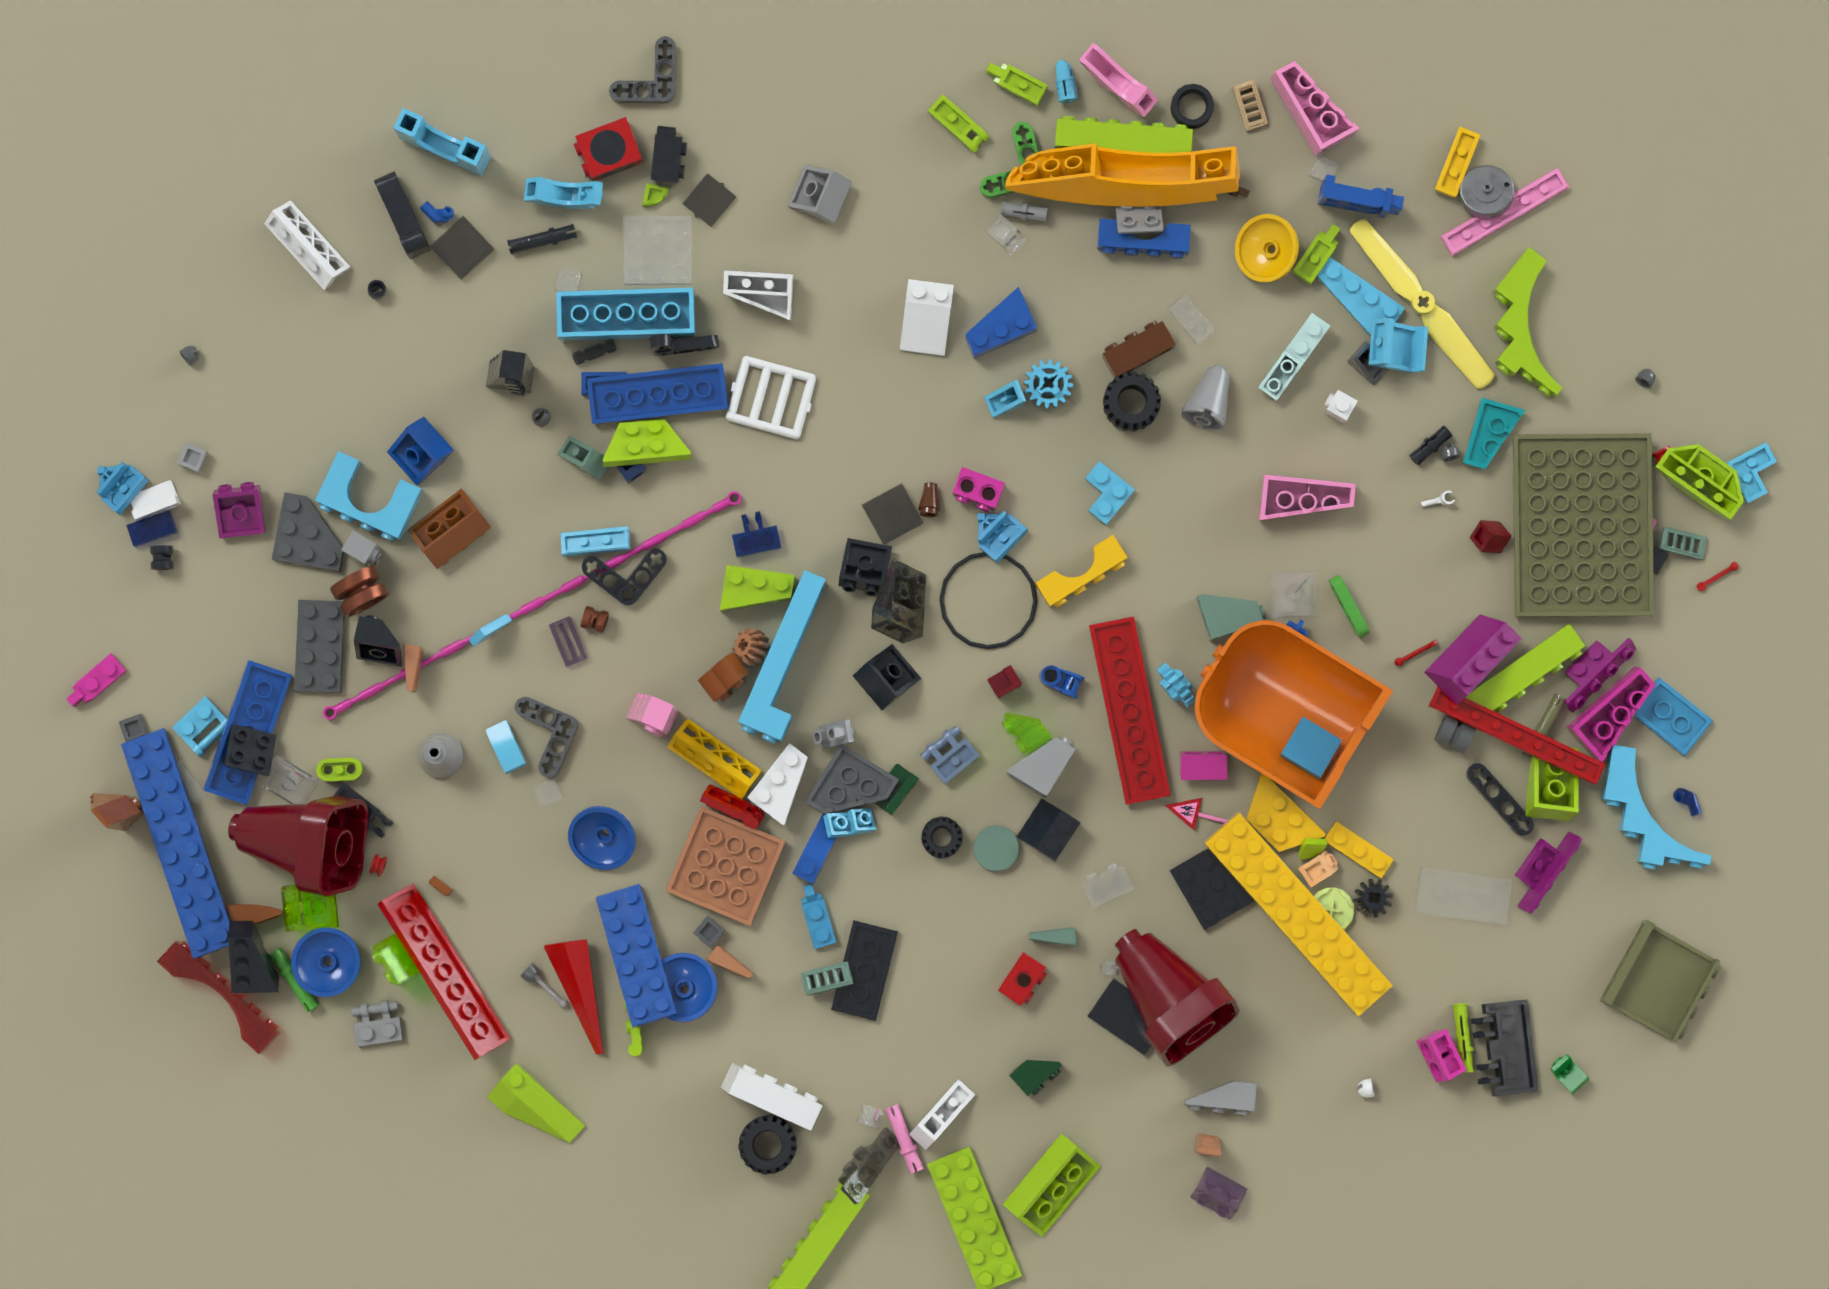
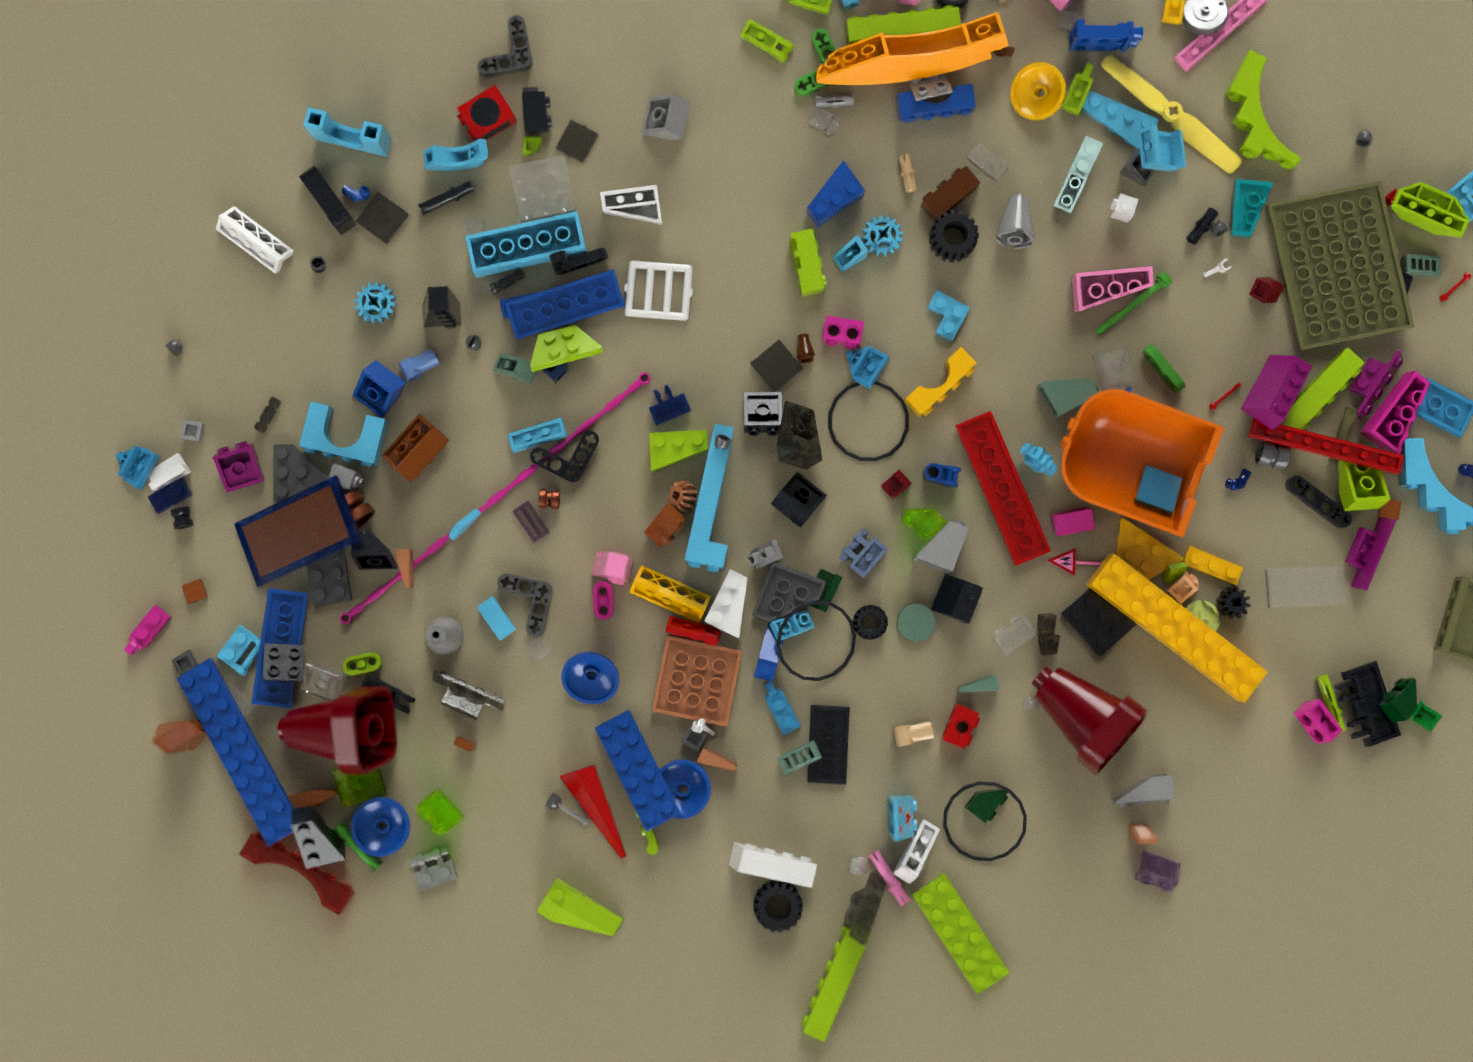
camera: 15 degrees left, 0 degrees up
red bush [369,854,387,877] -> none
red plate [377,883,511,1060] -> none
white slope [900,279,954,356] -> none
lime slope [1003,1133,1101,1237] -> none
black tile [1088,978,1151,1056] -> none
white hinge [1357,1078,1375,1098] -> none
none -> dark orange tile [182,579,208,604]
none -> reddish brown door [234,475,362,587]
none -> clear smoke axle [254,397,281,433]
none -> medium azure gear [354,282,397,324]
none -> medium blue piece [399,349,440,382]
none -> clear smoke bracket [432,670,505,720]
none -> dark pink plate [593,581,614,620]
none -> white hand [692,719,715,736]
none -> dark grey hinge [714,434,731,451]
none -> black piece [776,600,856,681]
none -> lime wedge [789,228,827,297]
none -> medium azure slope [888,795,917,841]
none -> tan piece [893,722,934,747]
none -> tan axle [898,154,917,193]
none -> black piece [943,781,1027,862]
none -> clear smoke slope [1037,613,1060,656]
none -> bright green piece [1096,271,1173,335]
none -> clear blue arm [1225,469,1251,491]
none -> dark orange tile [1377,499,1402,521]
none -> dark green slope [1379,678,1417,722]

